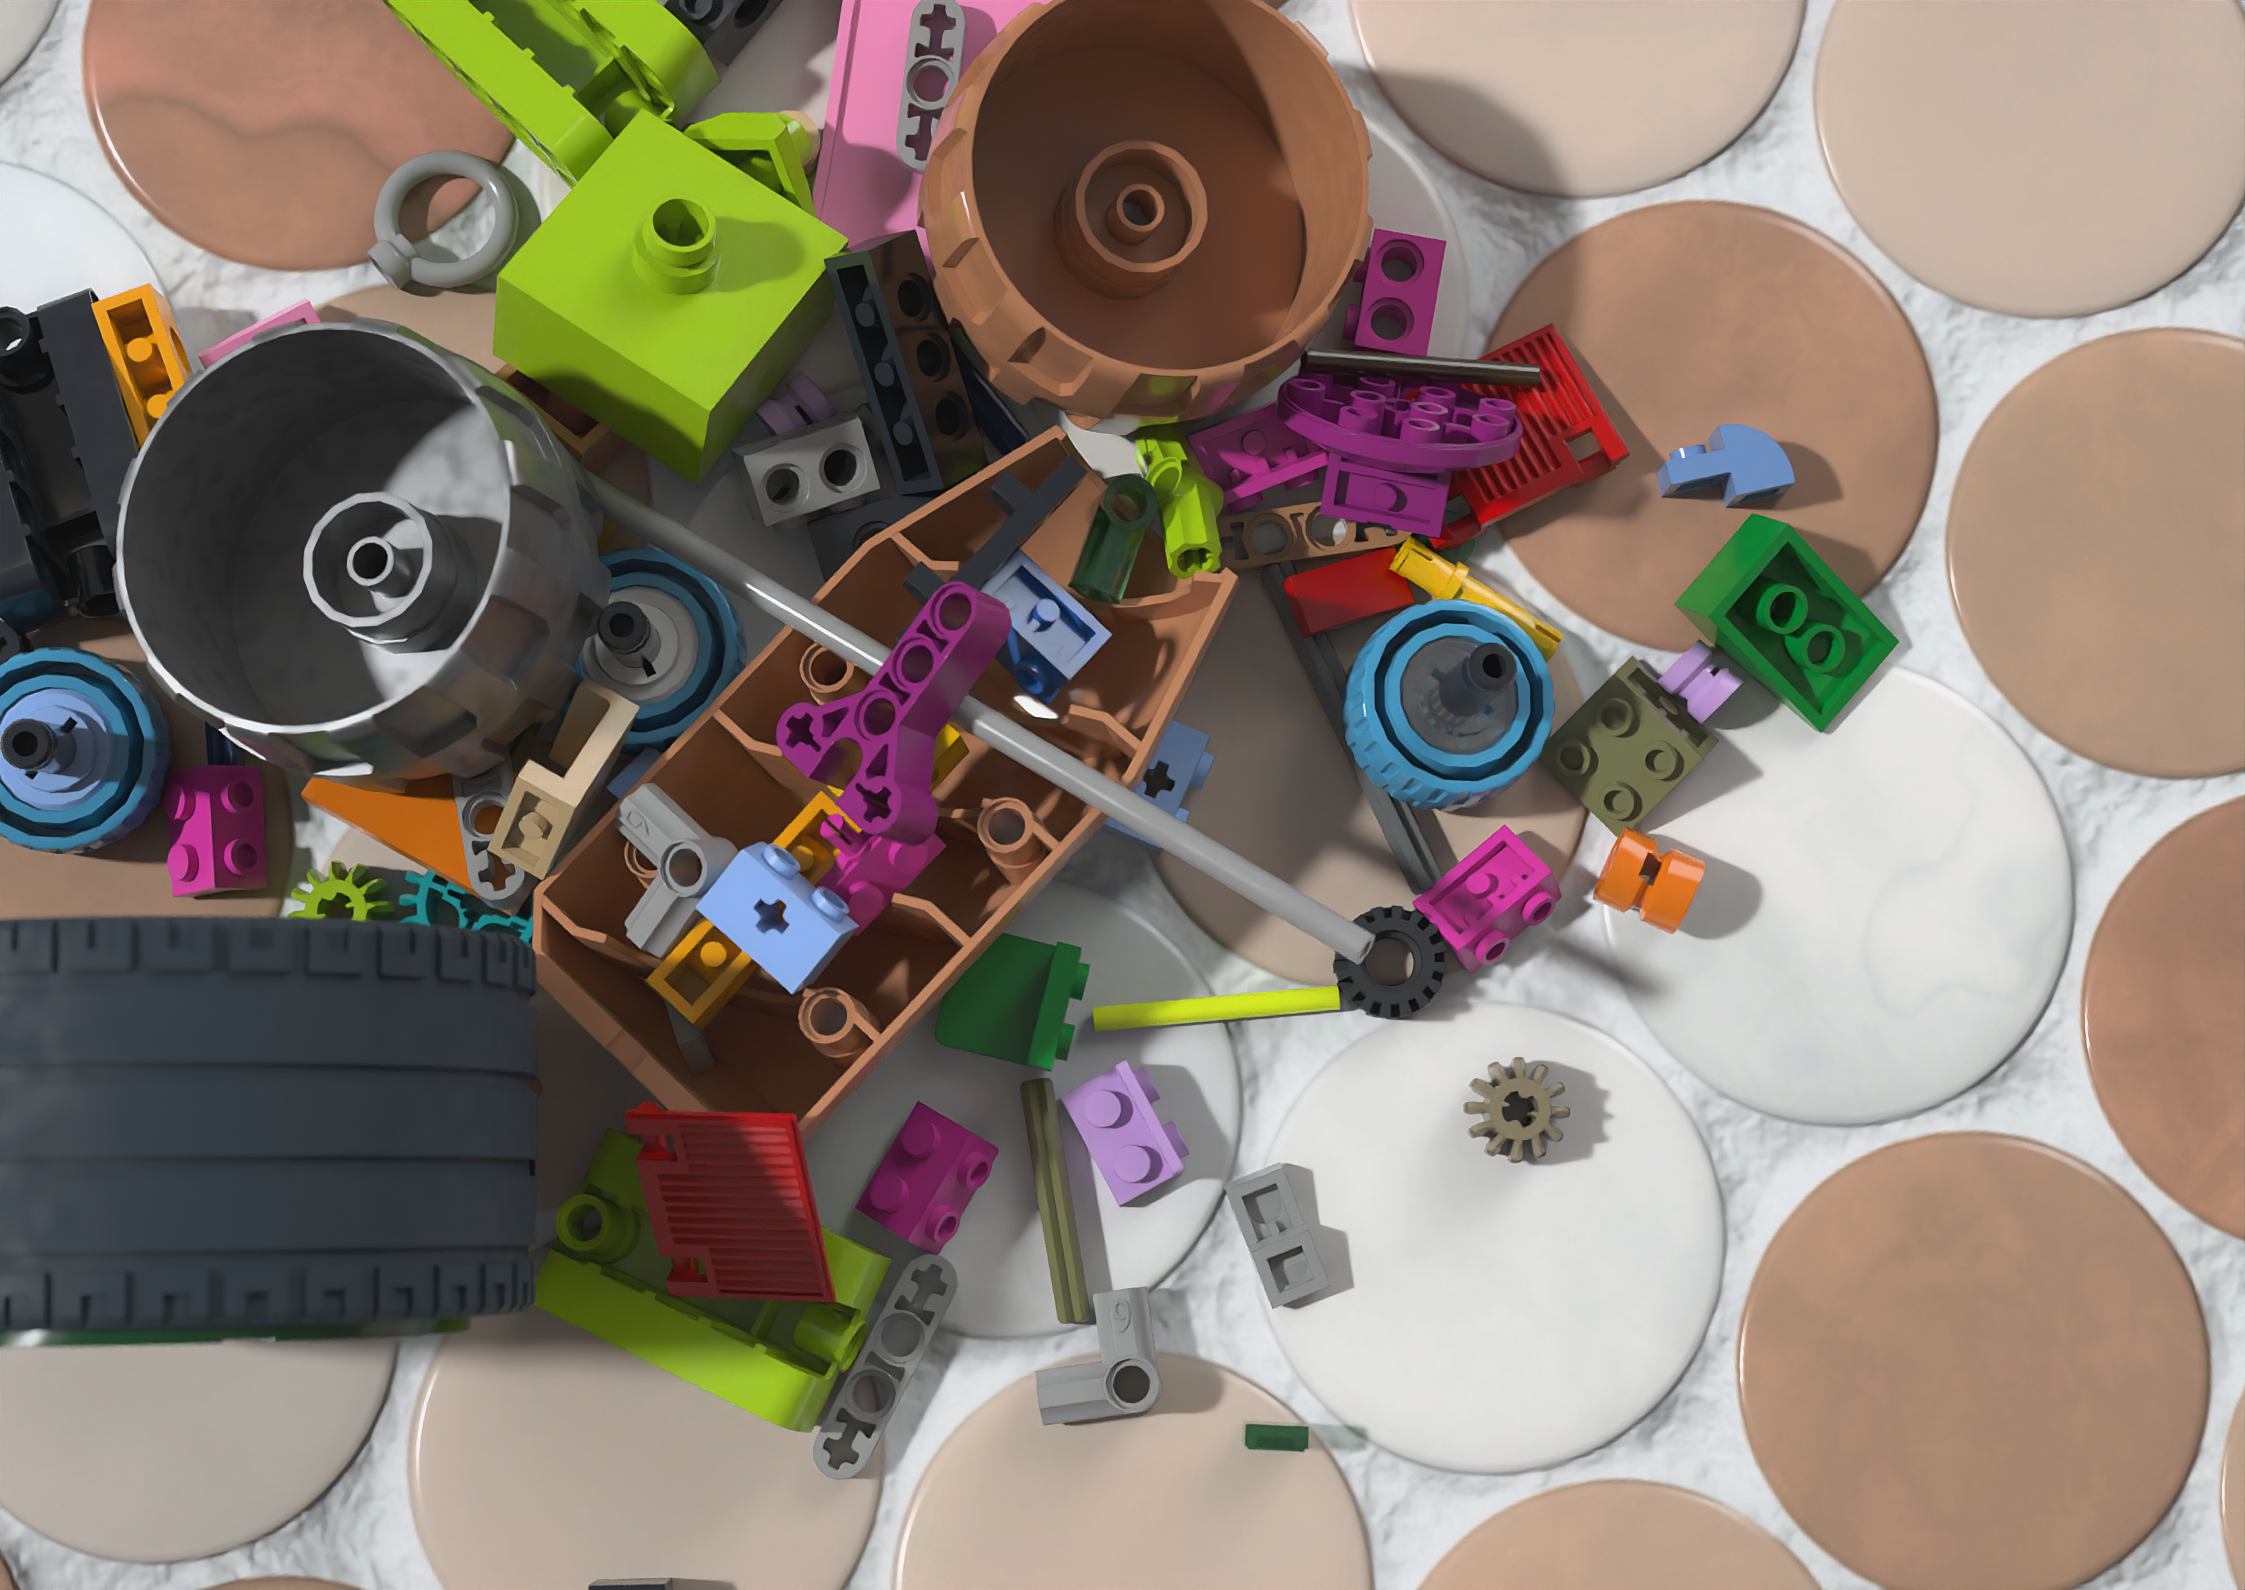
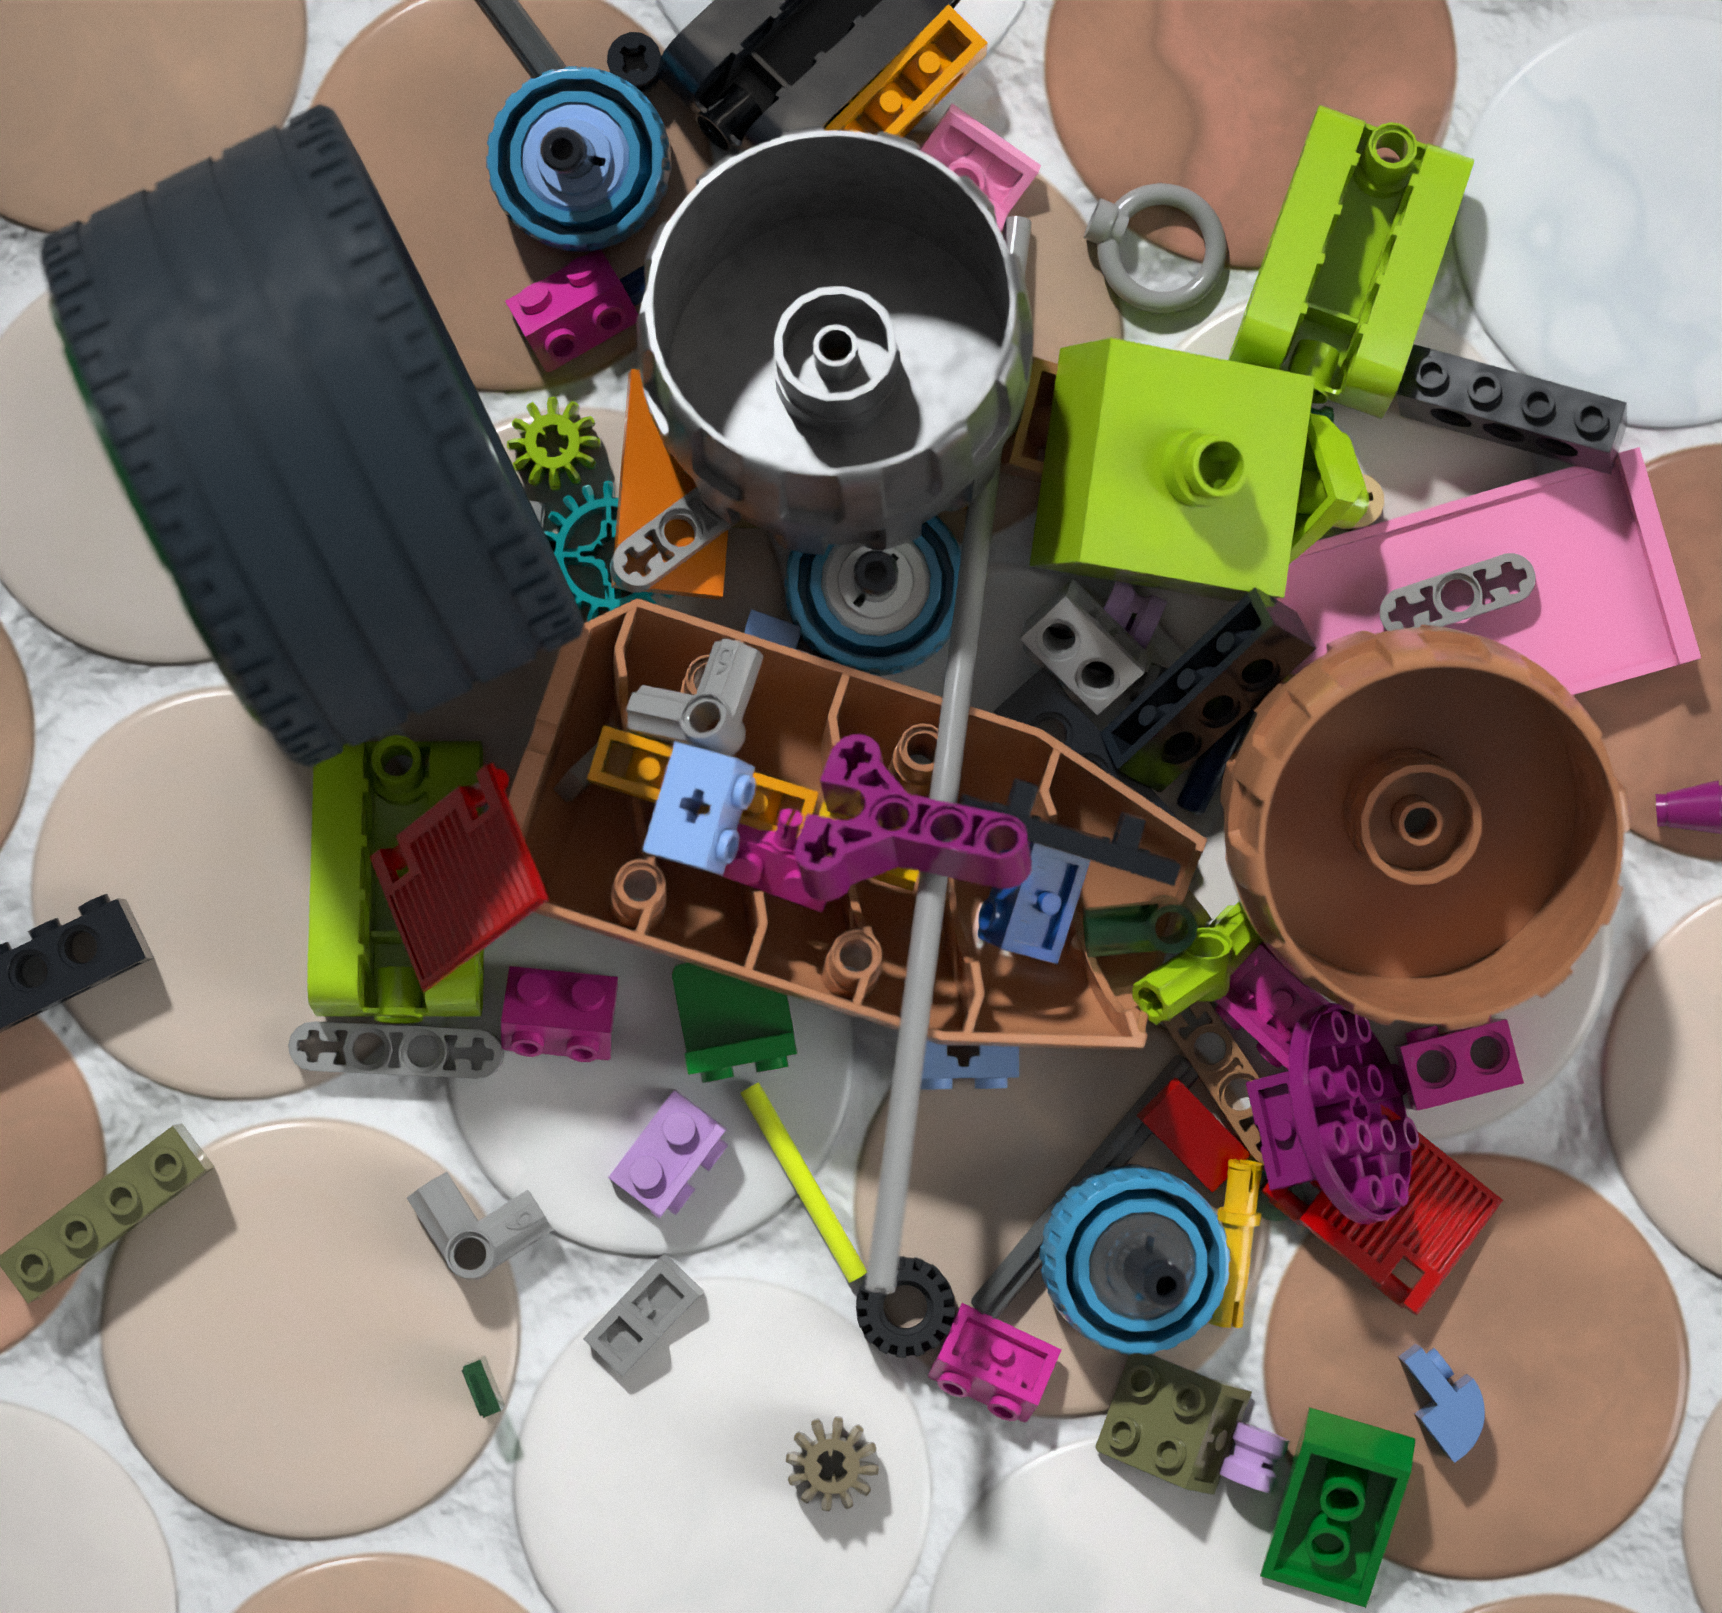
camera: 75 degrees right, 5 degrees up
tan panel [487,678,640,880] -> none
olive axle [1020,1078,1091,1324] -> none
dark brown bar [1300,347,1540,388] -> none
orange wheel [1593,827,1705,934] -> none

